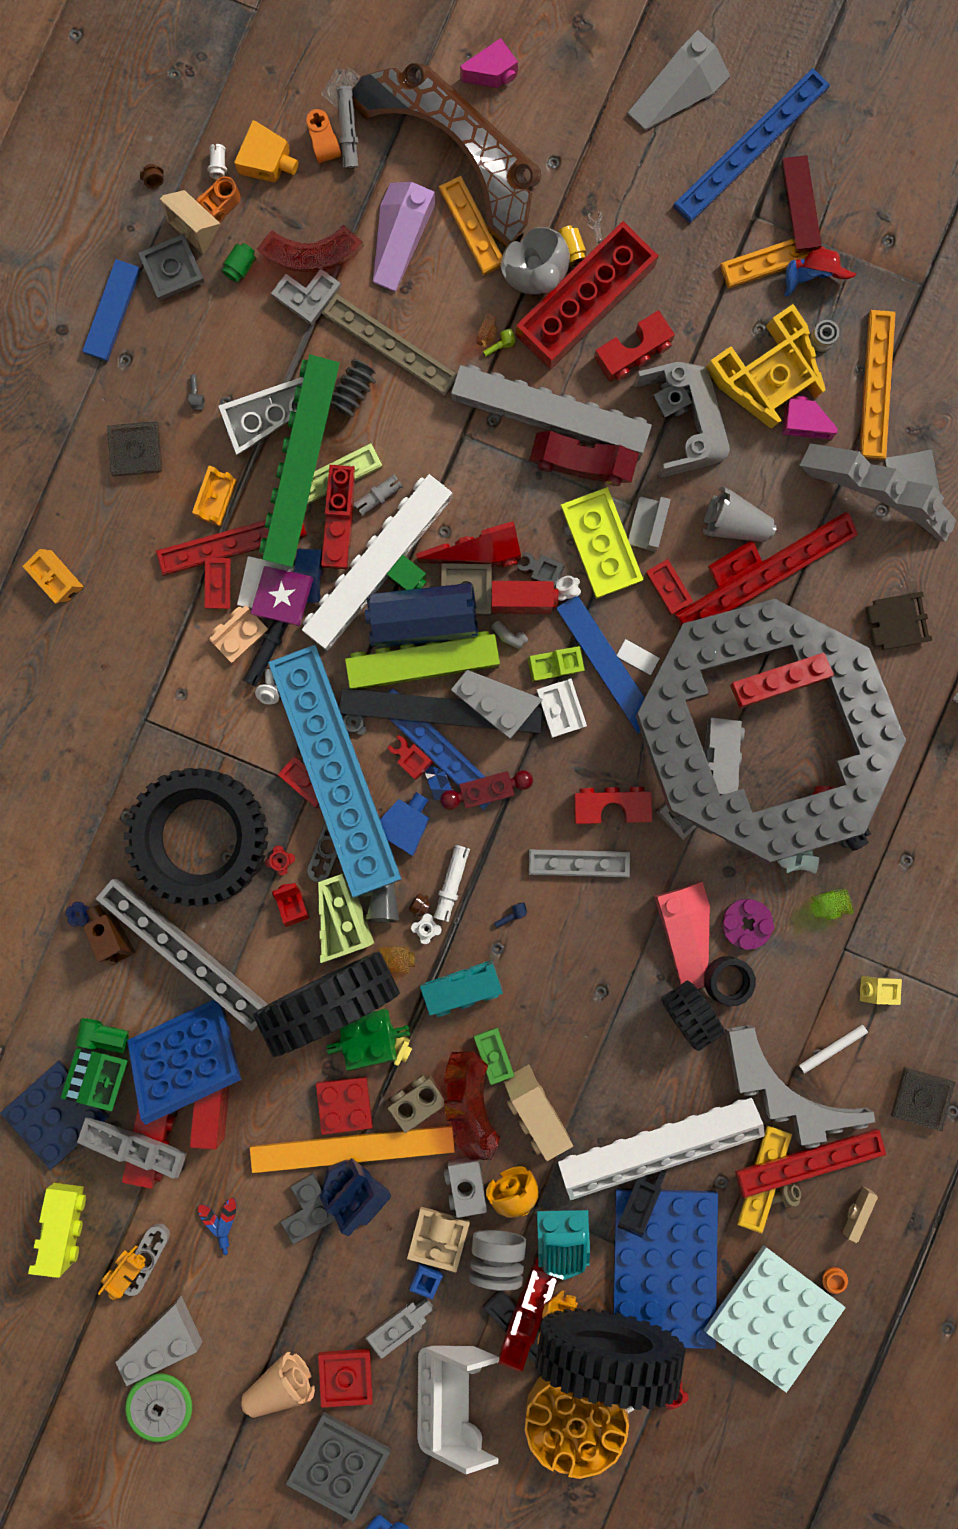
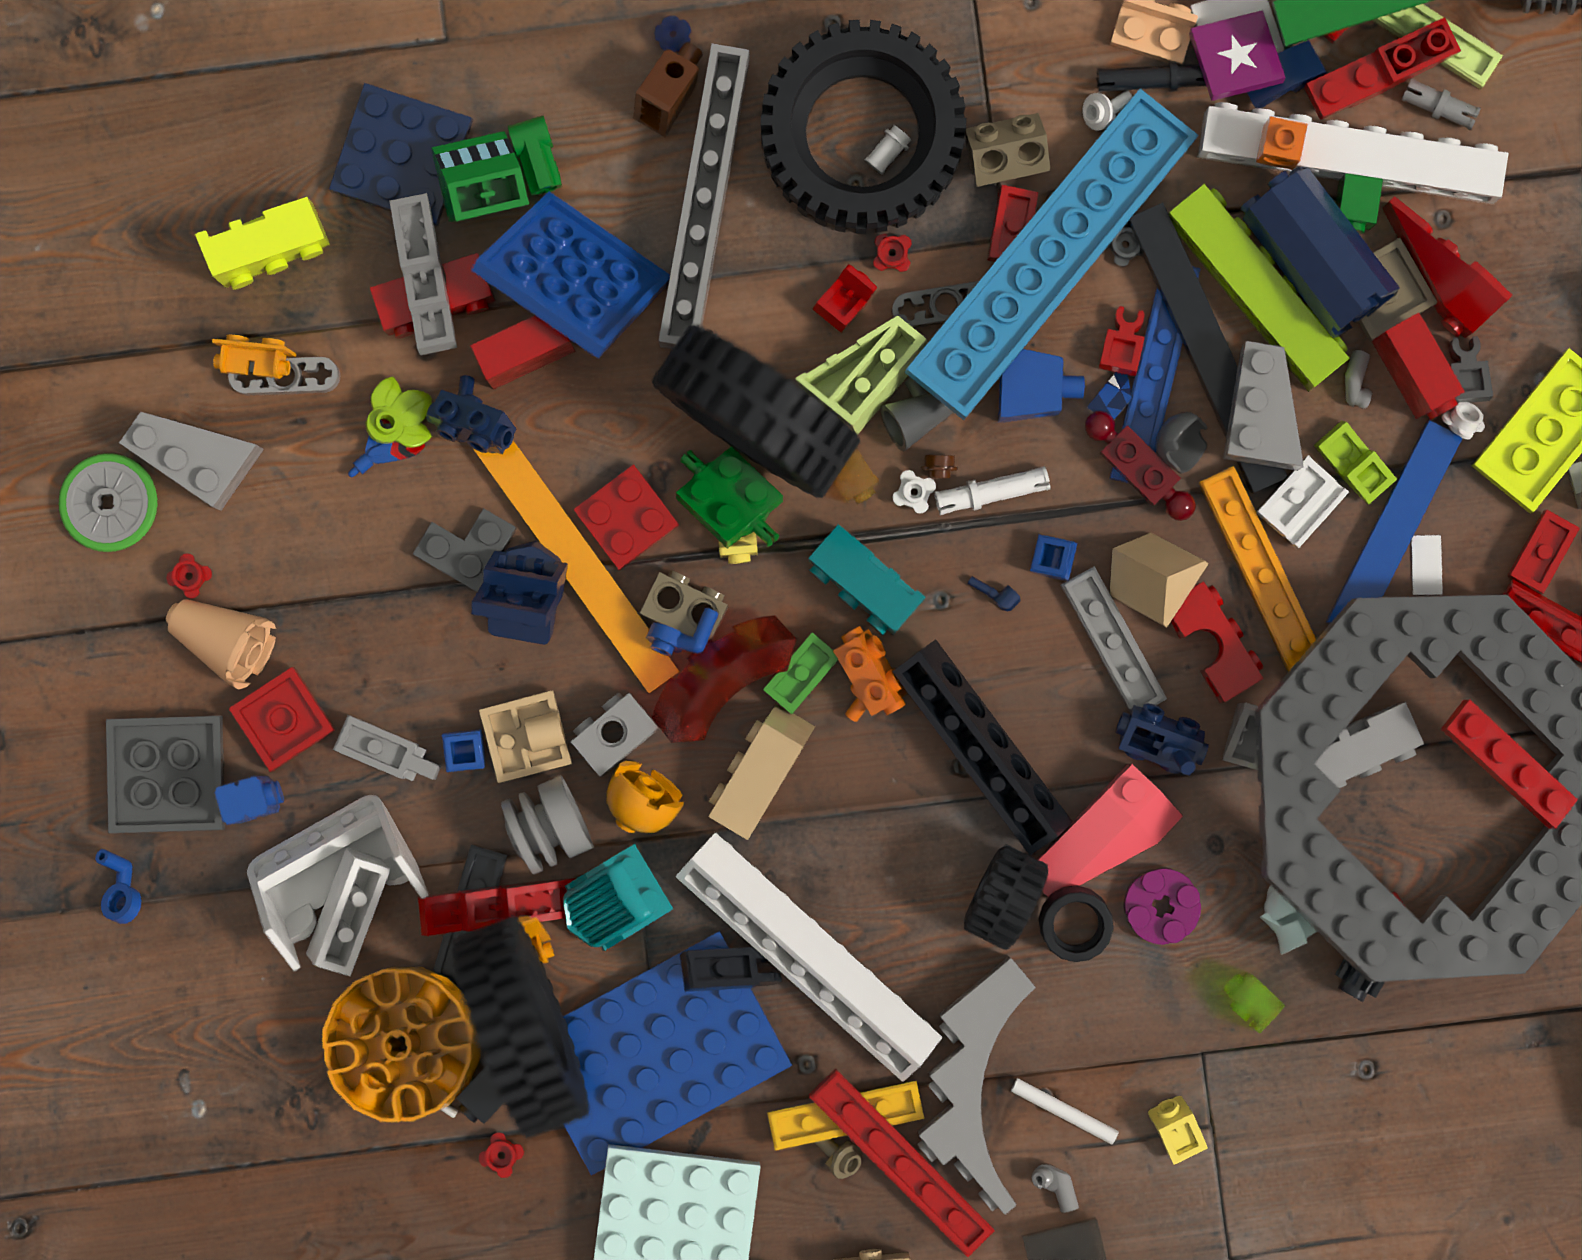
camera: 60 degrees right, 0 degrees up
none -> red plate [167,553,212,599]
none -> blue brick [215,776,284,825]
none -> white brick [306,848,391,976]
none -> lime plate [366,377,432,448]
none -> dark blue brick [427,375,517,455]
none -> blue plate [646,608,719,656]
none -> orange brick [833,626,907,722]
none -> white pin [864,125,911,175]
none -> black brick [892,639,1073,855]
none -> dark tan brick [965,113,1050,187]
none -> blue brick [1030,534,1078,581]
none -> light grey arm [1031,1164,1079,1213]
none -> tan slope [1110,533,1208,627]
none -> dark blue brick [1115,703,1209,776]
none -> dark grey hair [1155,412,1207,474]
none -> light orange tile [1198,466,1316,672]
none -> orange brick [1256,116,1308,170]

